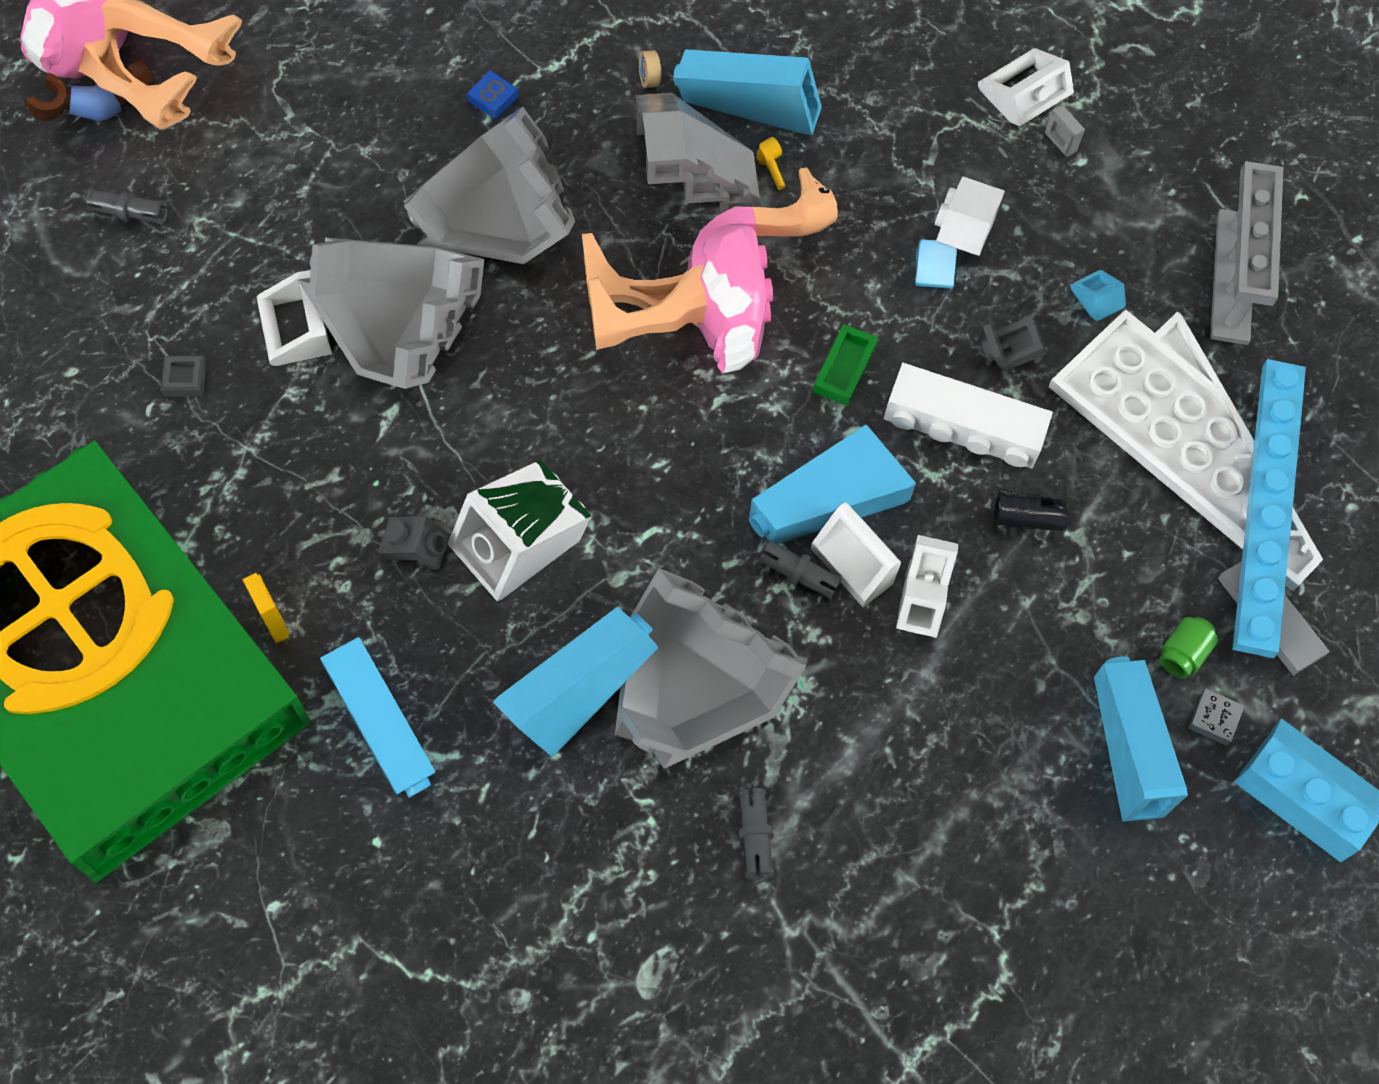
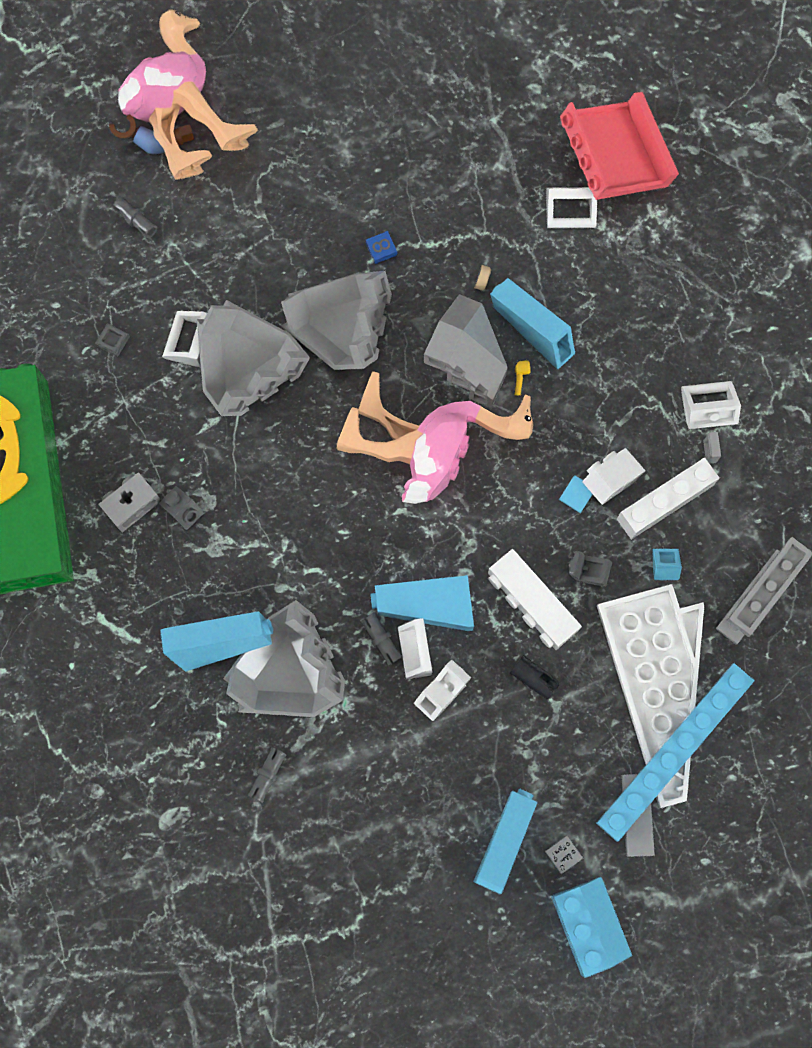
camera: 35 degrees right, 10 degrees up
yellow tile [242,573,290,644] -> none
medium azure slope [320,637,435,798] -> none
white slope [448,460,592,602] -> none
green tile [813,324,879,406] -> none
bright green brick [1159,617,1218,679] -> none
none -> light grey brick [98,472,161,533]
none -> white brick [617,458,719,540]

